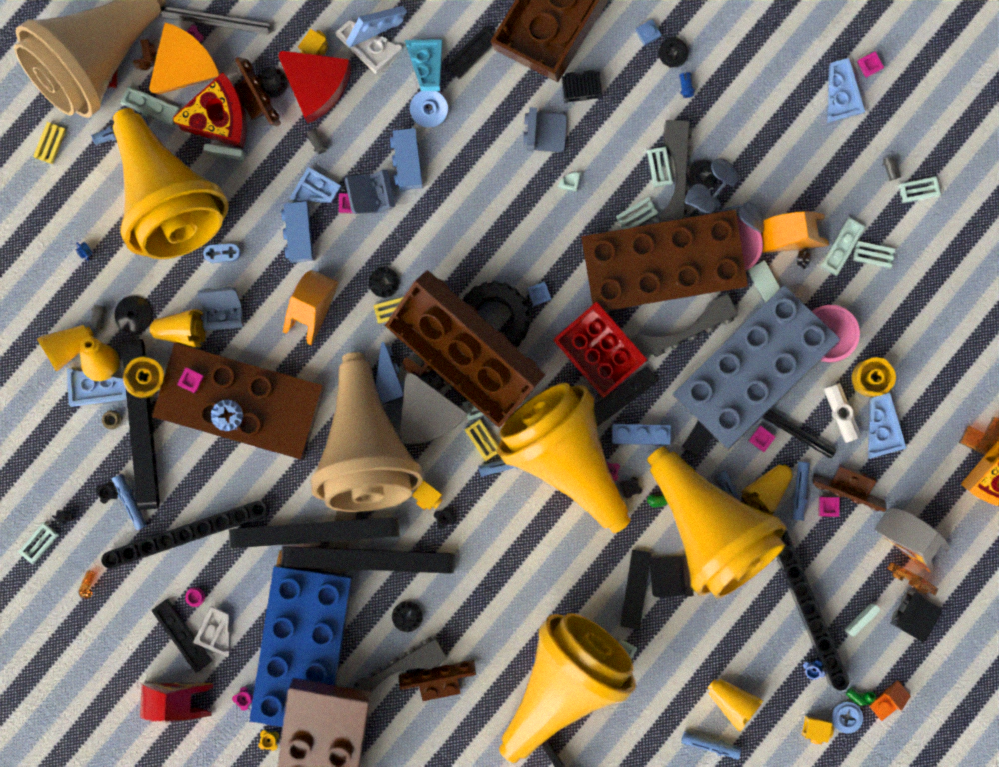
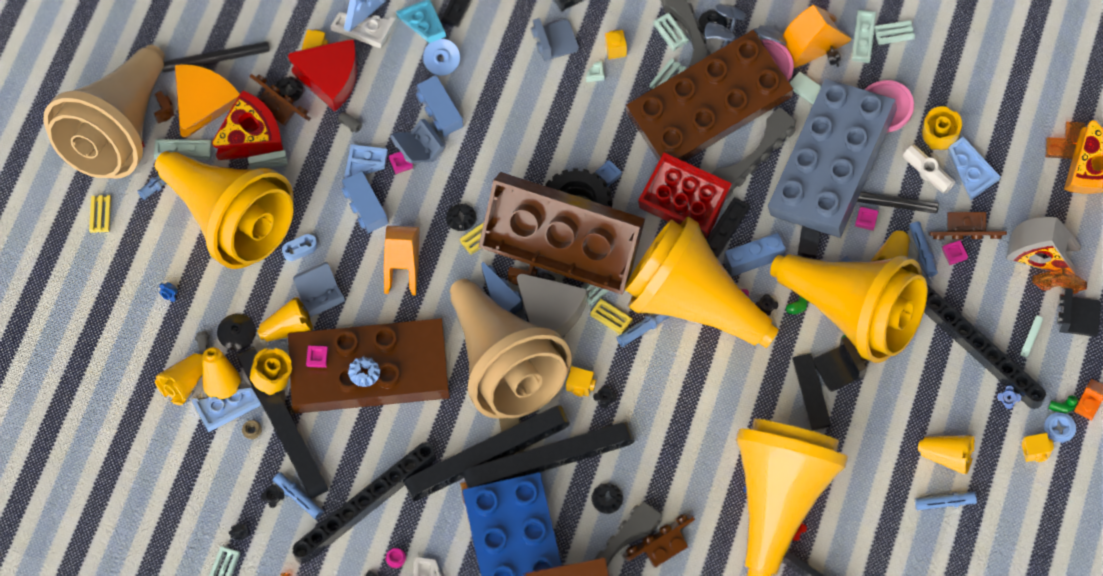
camera: 20 degrees left, 20 degrees down
none -> yellow brick [605,30,627,60]

